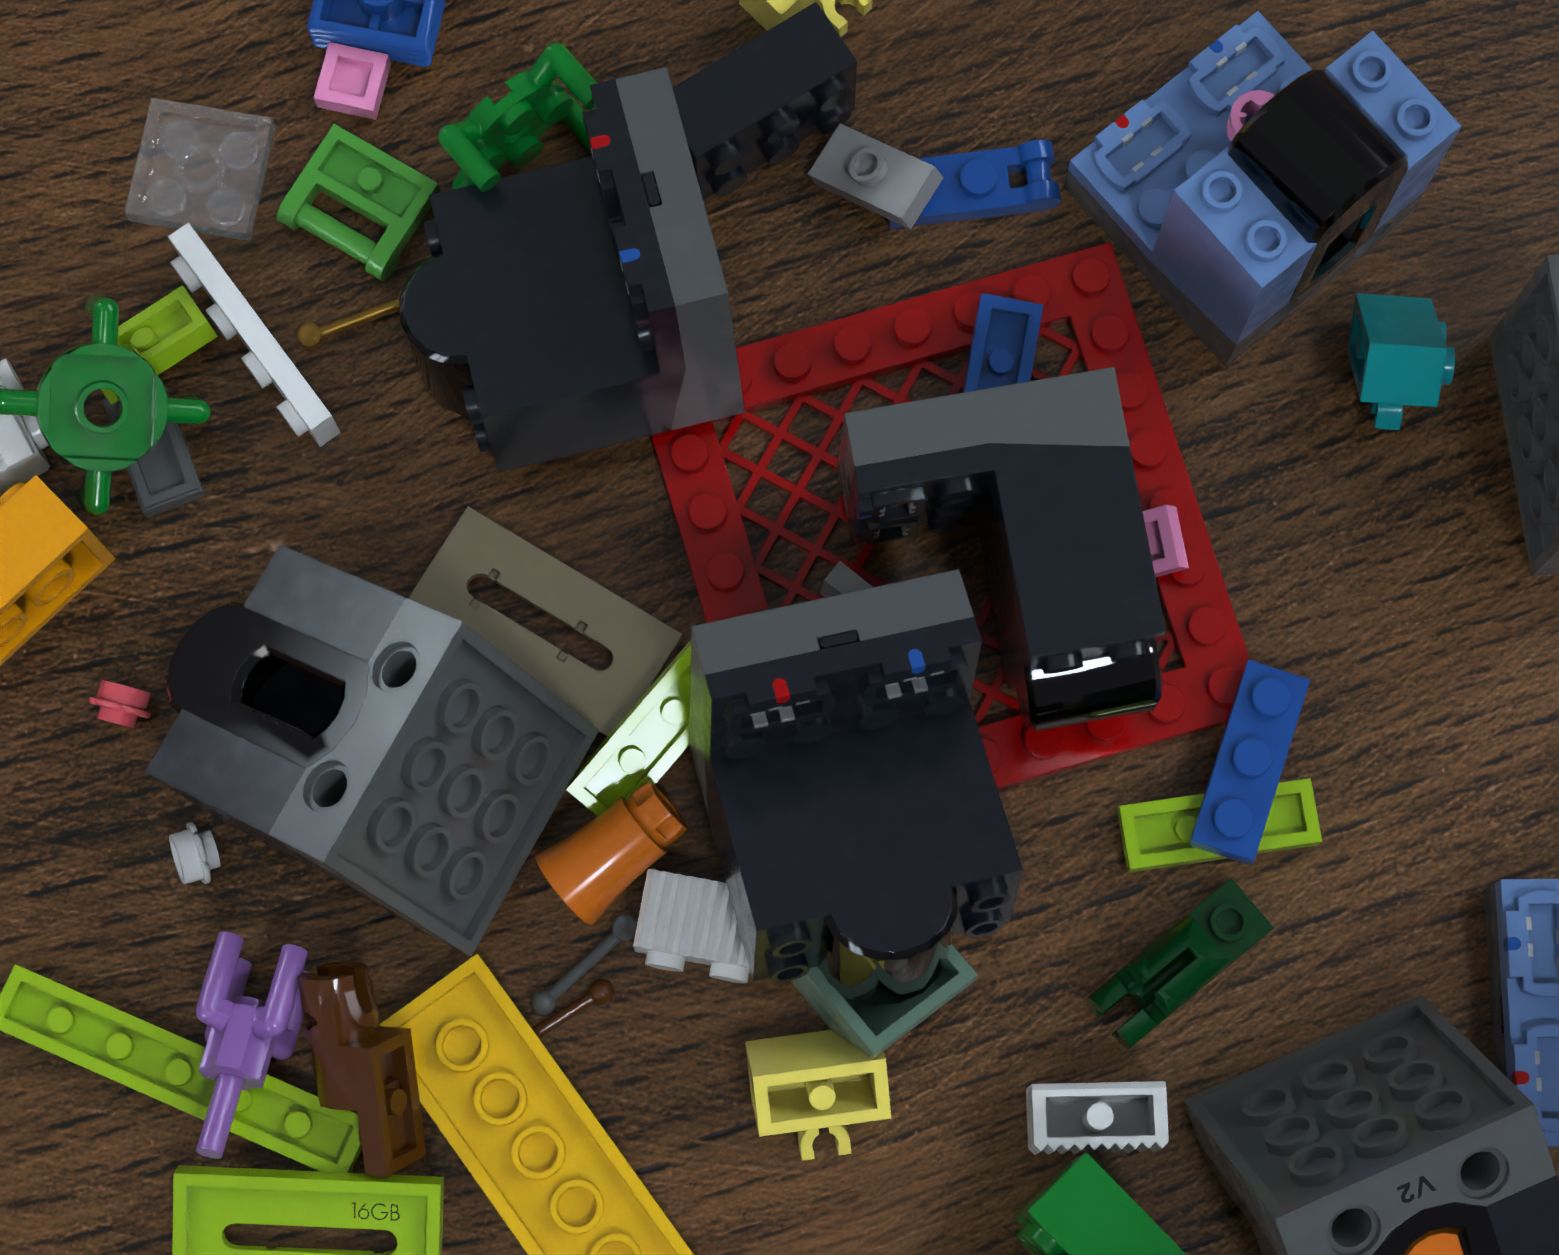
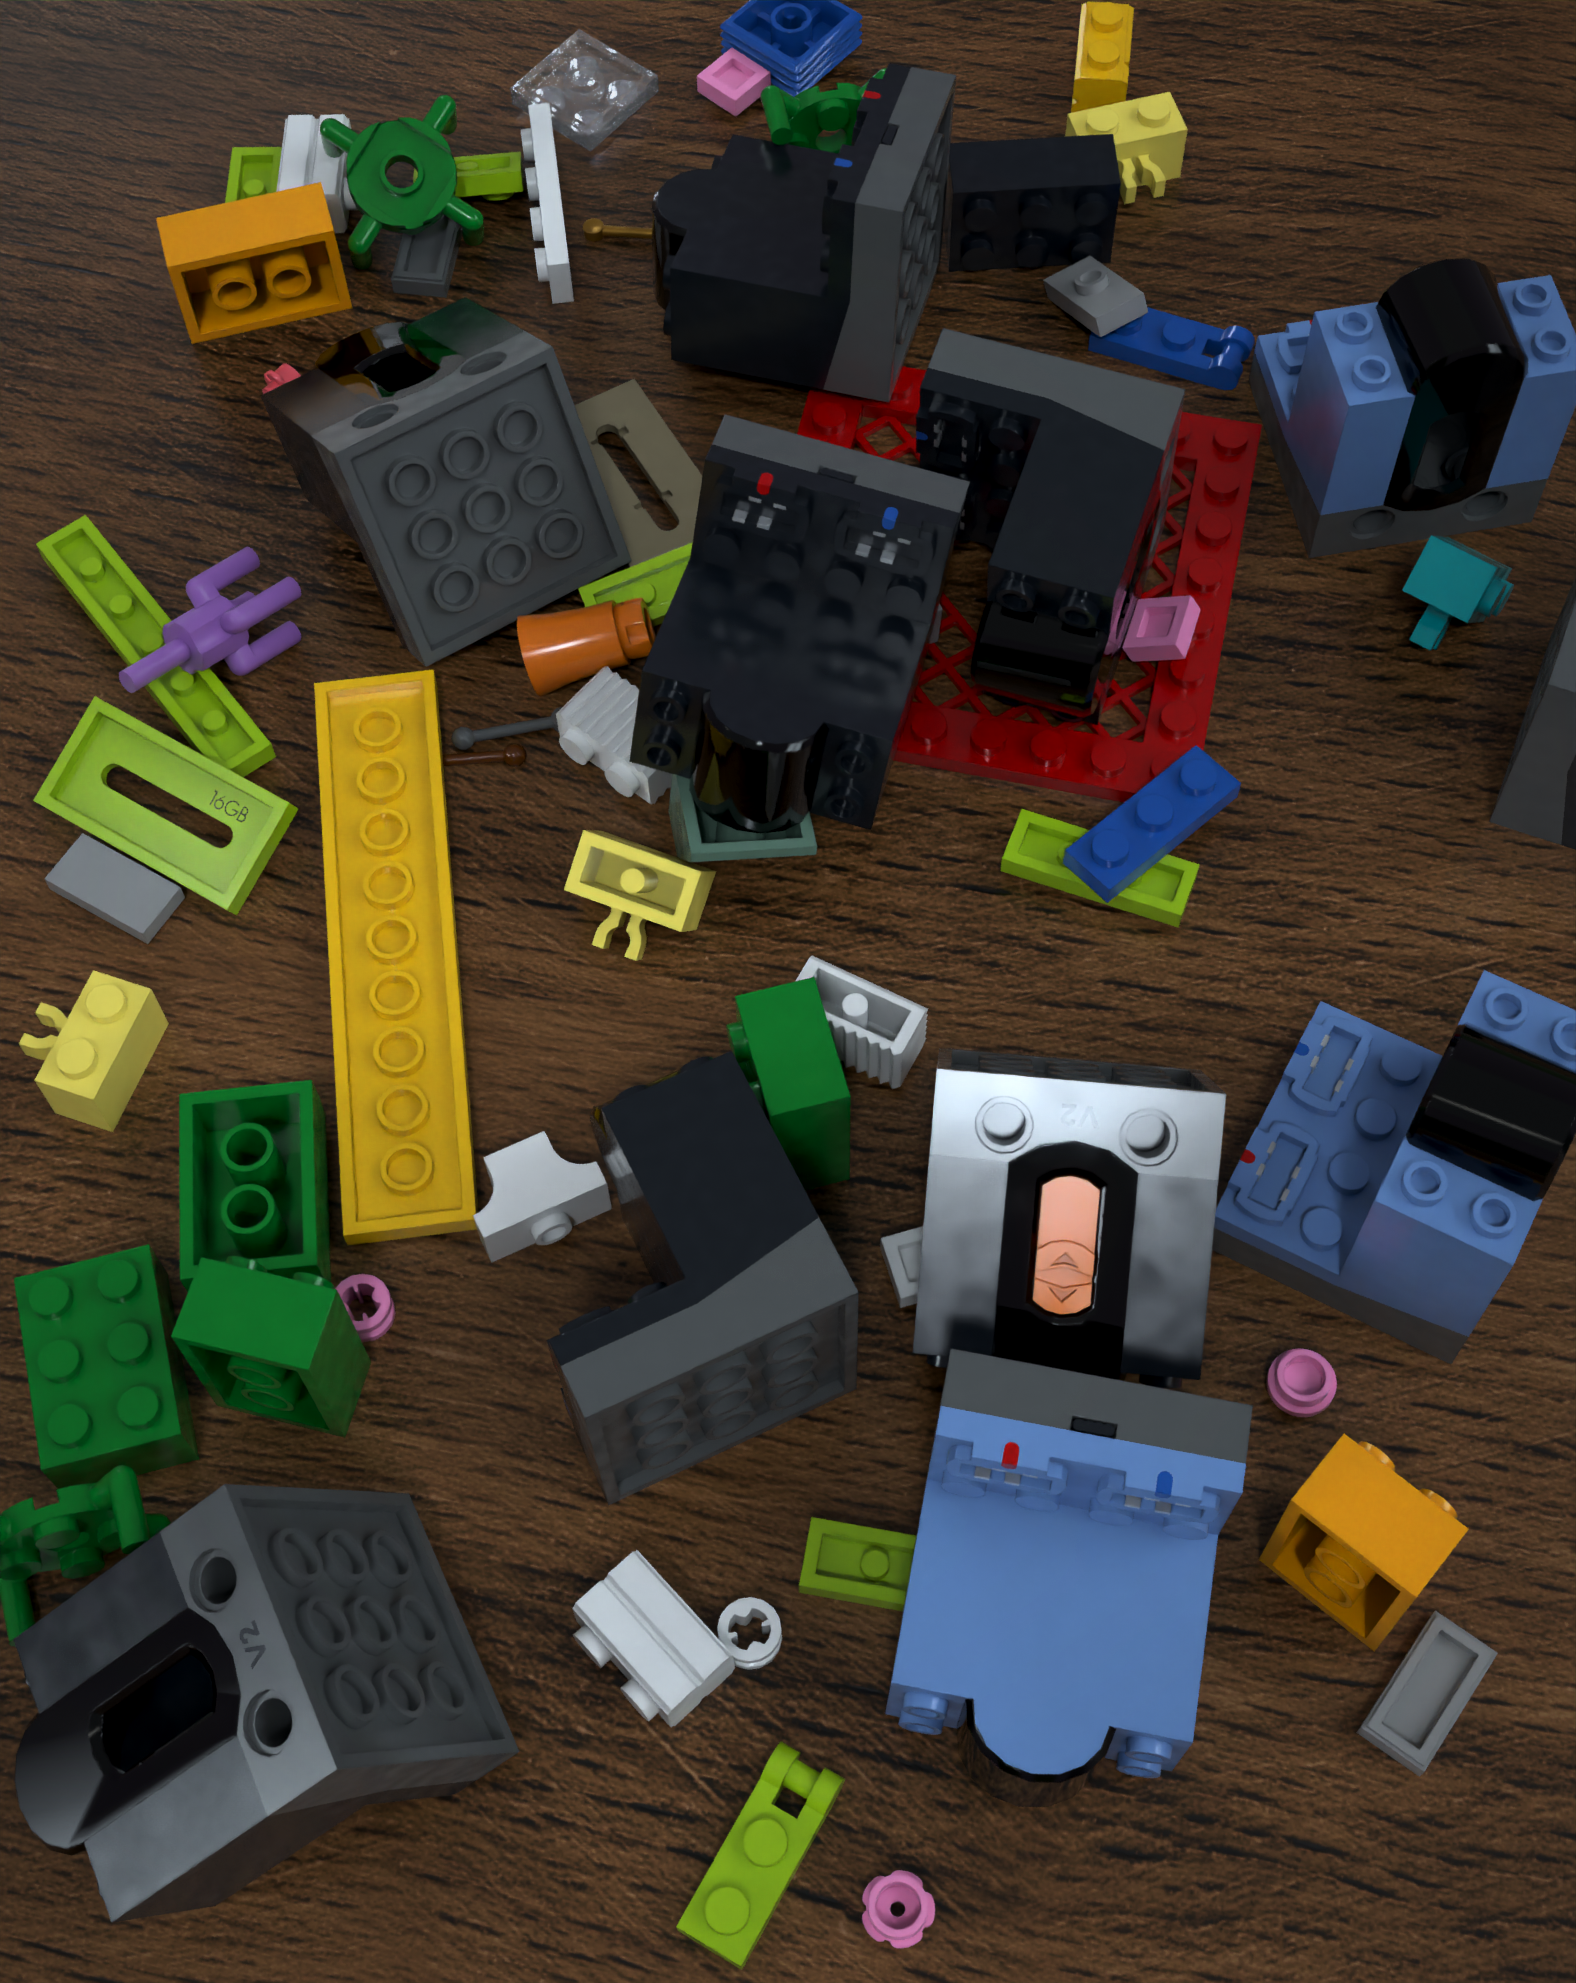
camera: 30 degrees right, 15 degrees down
white plate [169,822,220,884] -> none
bright green plate [276,124,441,281] -> none
reddish brown plate [298,961,427,1177] -> none
dark green plate [1086,878,1274,1049] -> none

